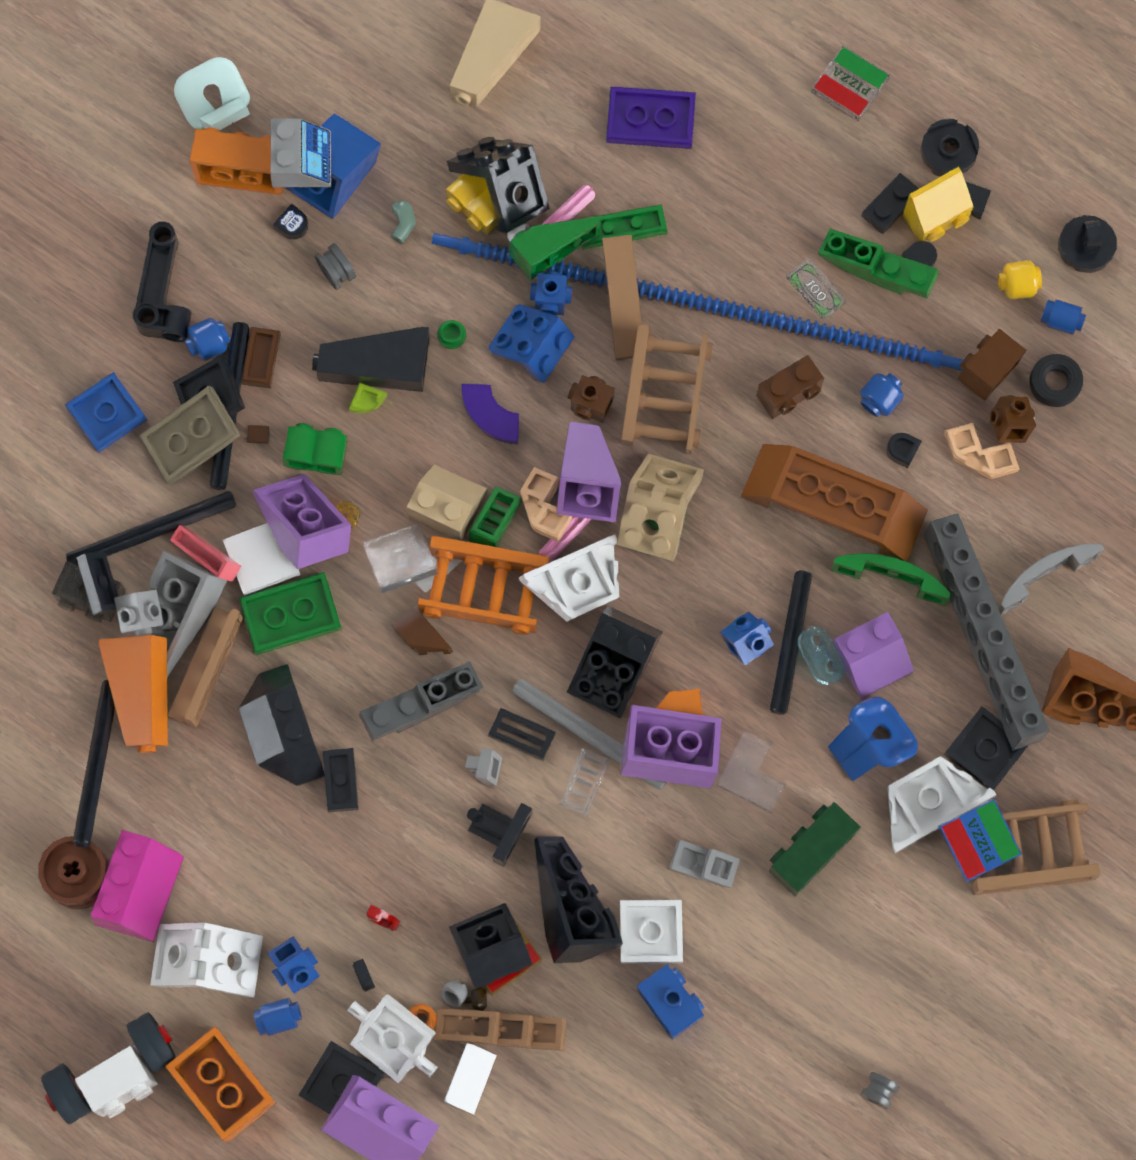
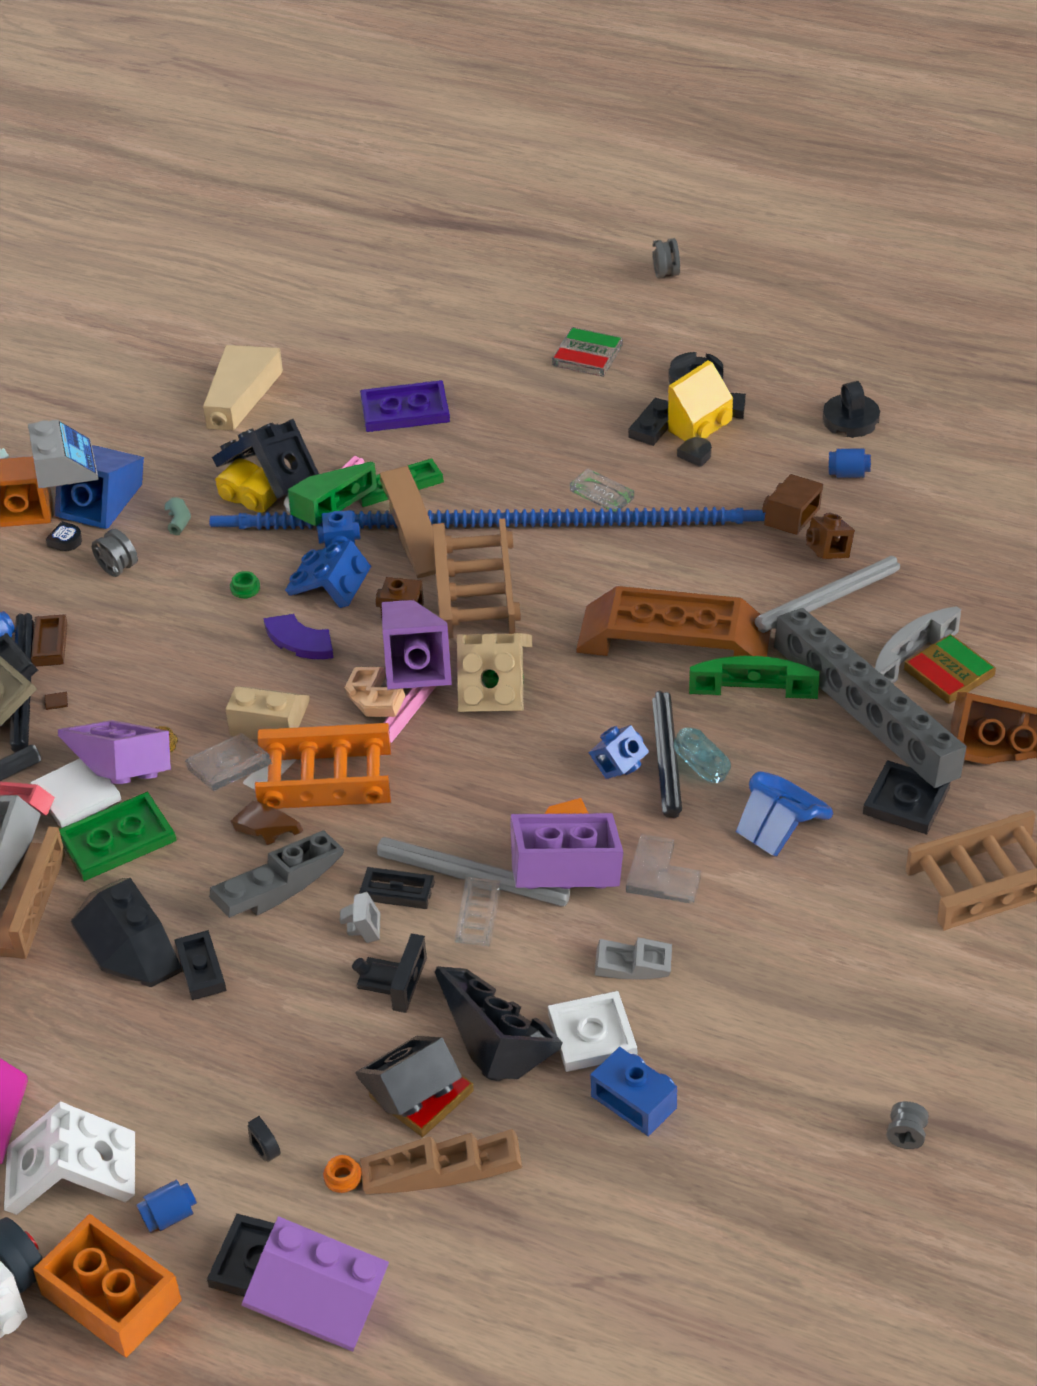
camera: 10 degrees left, 30 degrees down
blue brick [268,936,320,993] -> none
green brick [282,423,348,475] -> none
black slope [312,327,430,392] -> none
white plate [347,994,438,1083] -> none
lime tile [349,382,387,414] -> none
red tile [366,905,400,932] -> none
light grey hinge [440,980,468,1008] -> none
white slope [444,1043,497,1115] -> none
dark brown rock [465,987,487,1011] -> none
green slope [468,486,522,547] -> none
white wing [519,534,619,622] -> none
black slope [567,606,663,718] -> none
reddish brown brick [756,355,824,419] -> none
dark green brick [769,802,861,897] -> none
green slope [818,228,939,298] -> none
medium lavender slope [832,612,914,699] -> none
blue head [860,373,904,417] -> none
black tile [886,433,922,469] -> none
white wing [887,756,996,854] -> none
tile [938,799,1022,882] -> none
light nougat tile [944,423,1019,479] -> none
yellow head [997,260,1042,299] -> none
black tyre [1029,354,1083,407] -> none
none -> light grey axle [755,556,900,633]
none -> tile [904,634,996,704]

